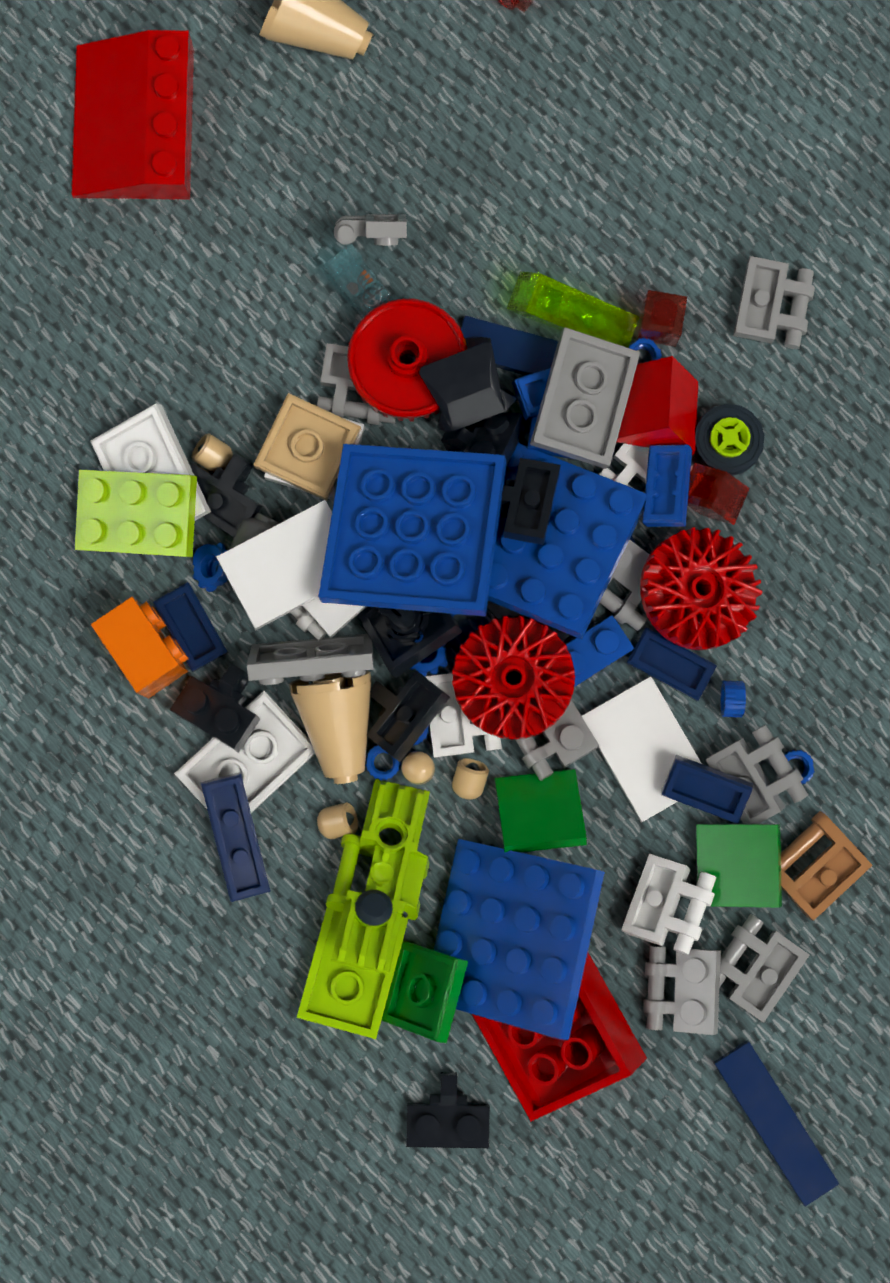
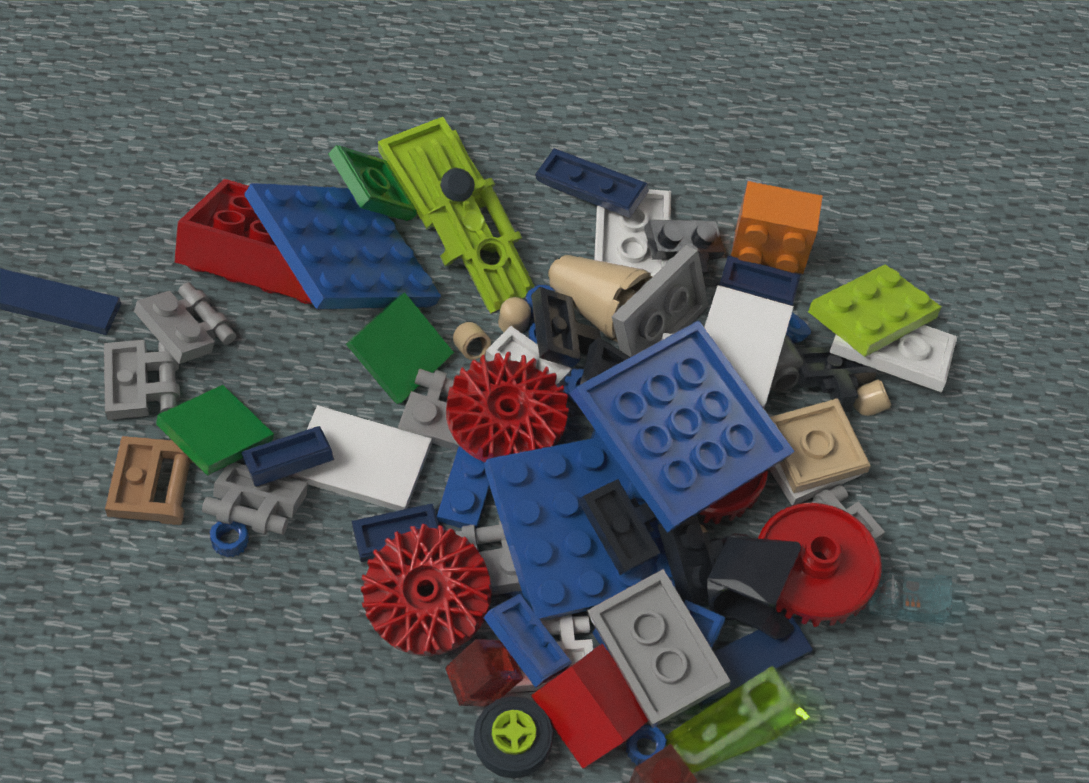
camera: 135 degrees right, 25 degrees down
tan piece [317,802,358,839] -> none
light grey plate [334,214,407,246] -> none
black hinge [406,1072,490,1149] -> none
white plate [621,854,716,955] -> none
blue axle [721,681,746,717] -> none

